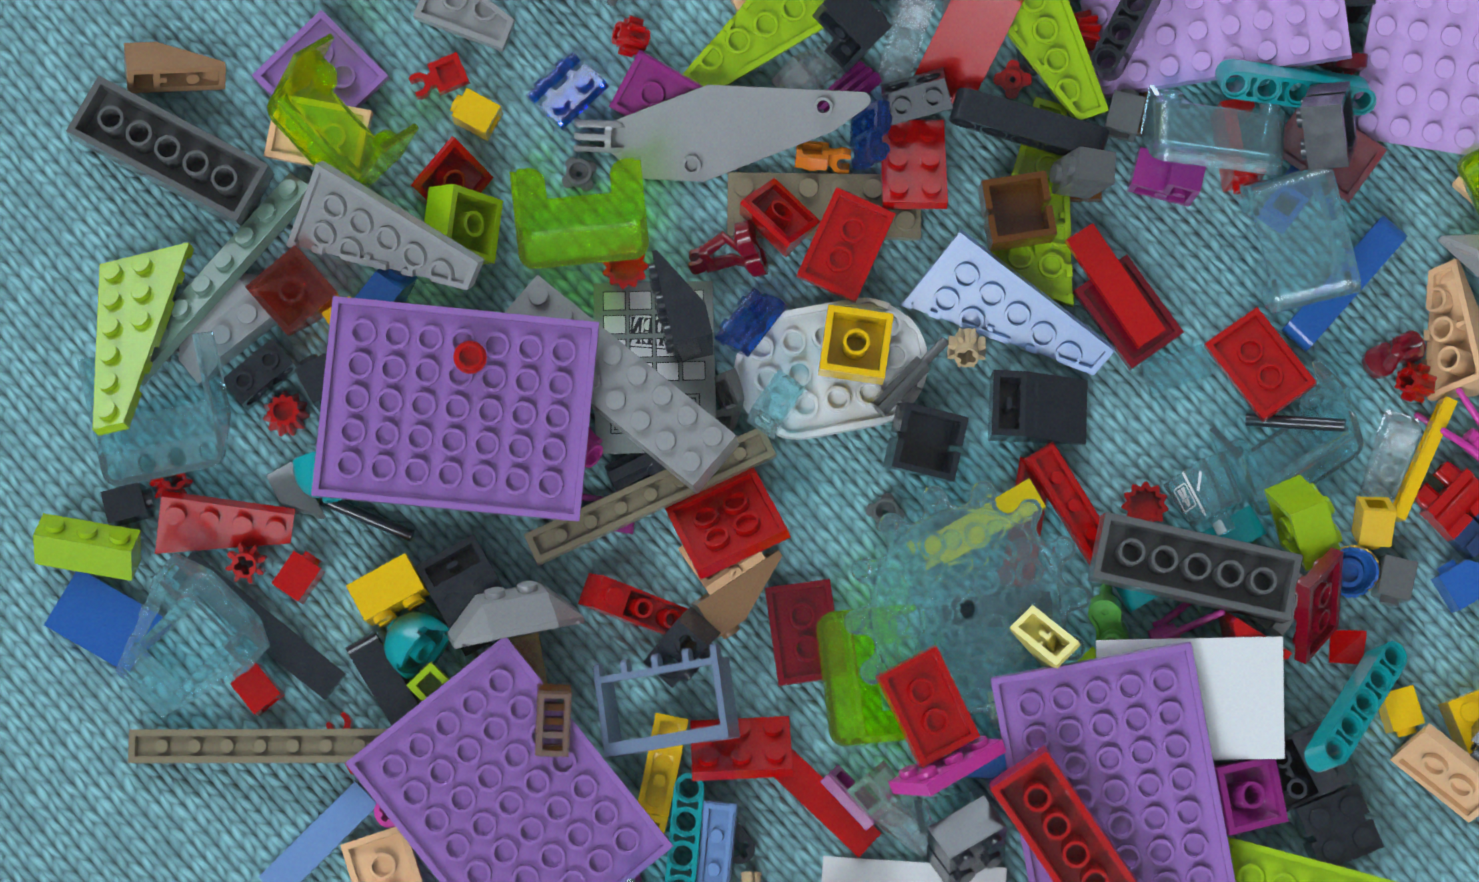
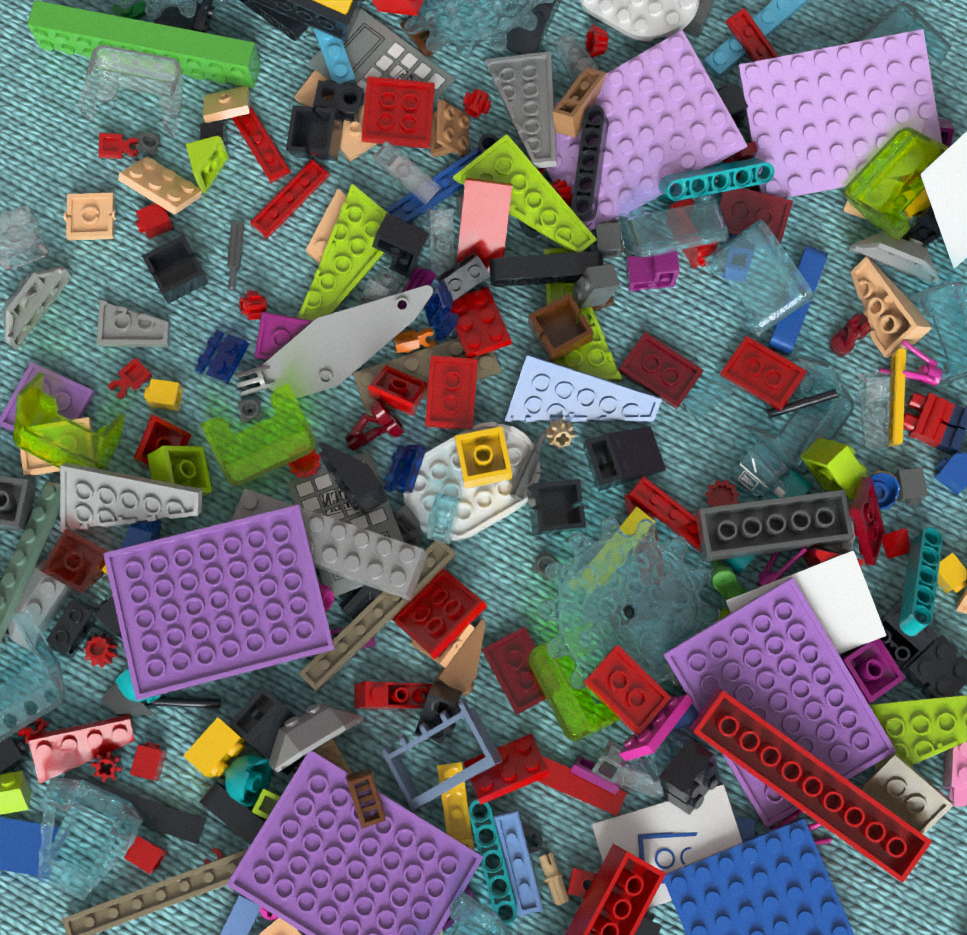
camera: 15 degrees left, 5 degrees down
red plate [453,340,487,374] -> none
red plate [993,60,1032,99] -> none
light yellow slope [1009,605,1081,668] -> none
red tile [1065,223,1166,349] -> none
black piece [1296,81,1358,170] -> none
yellow brick [1351,496,1397,550] -> none
red gear [1394,362,1437,403] -> none

